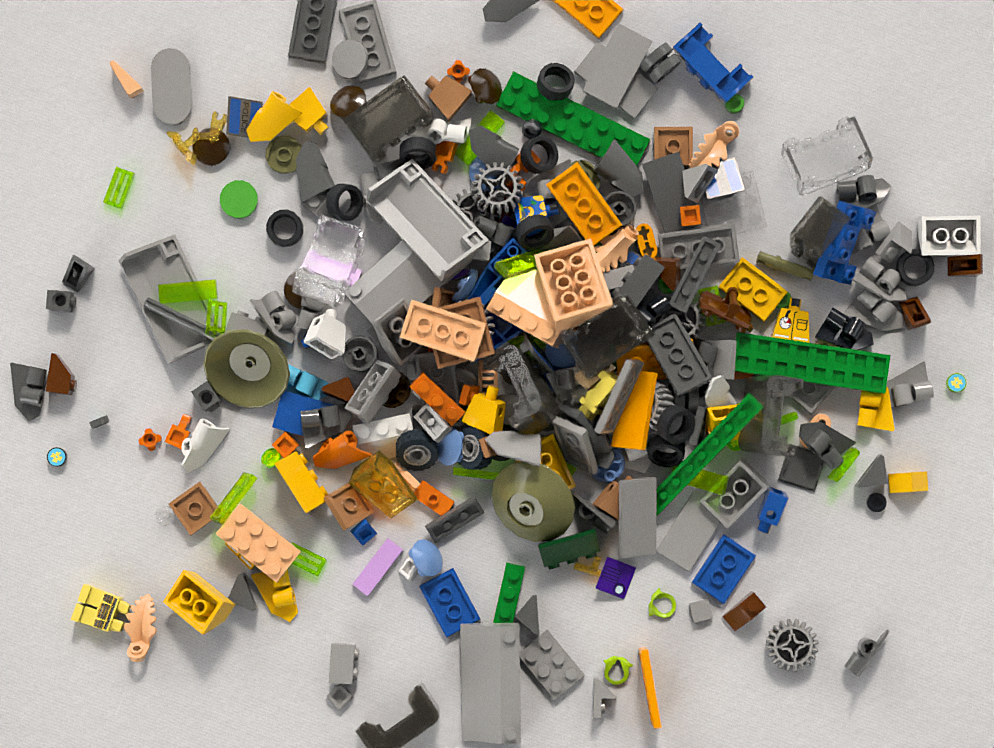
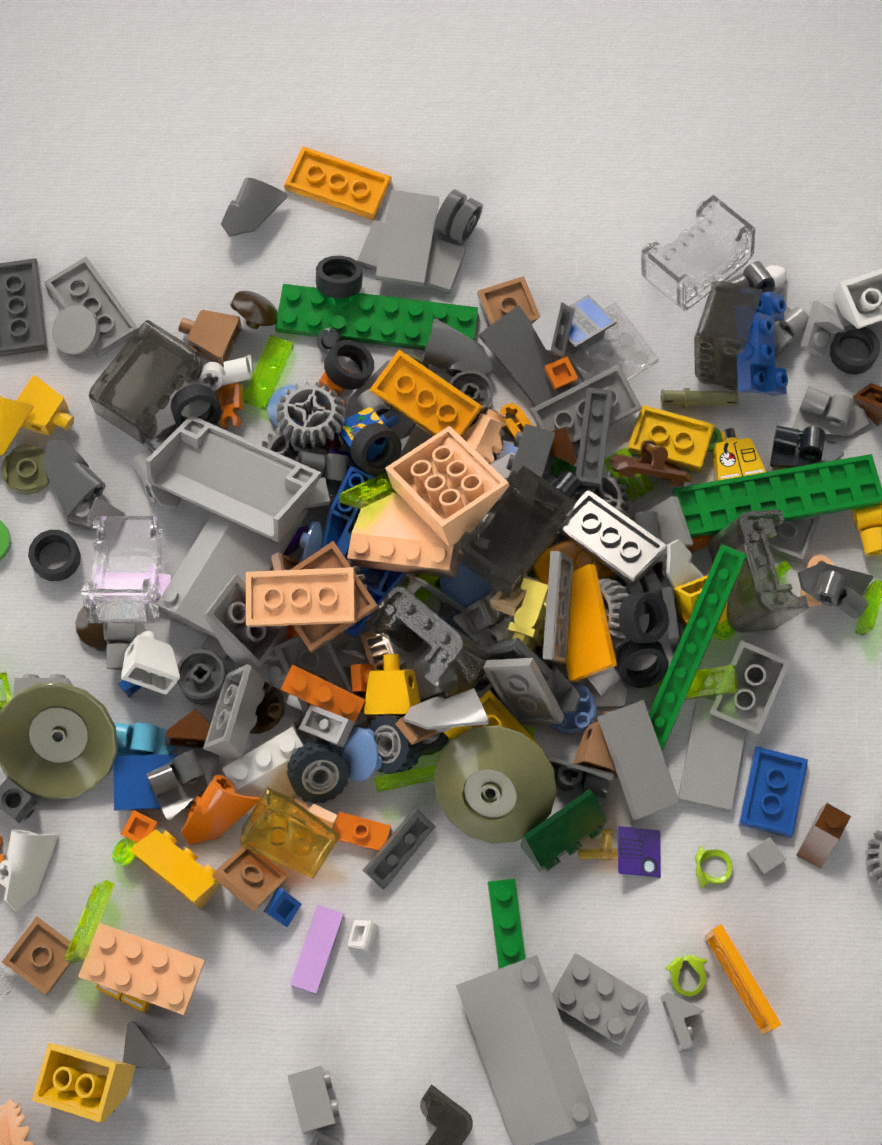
camera: 25 degrees left, 15 degrees down
light grey panel [249,291,296,345] -> none
yellow panel [251,569,298,622] -> none
clear neon green tile [291,542,327,576] -> none
black tyre [326,183,363,221] -> none
dark brown dish [330,85,368,120] -> none
medium blue dish [409,539,443,577] -> none
blue tile [419,568,480,638] -> none
orange plate [447,60,470,83] -> none
dark grey panel [469,125,519,178] -> none
dark grey slope [515,595,540,635] -> none
blue bracket [672,22,753,104] -> none
light nougat plant [688,121,740,169] -> none
bright green tile [725,94,744,114] -> none
blue torso [757,486,788,534] -> none
dark grey piece [778,444,824,492] -> none
light grey panel [852,257,907,302] -> none

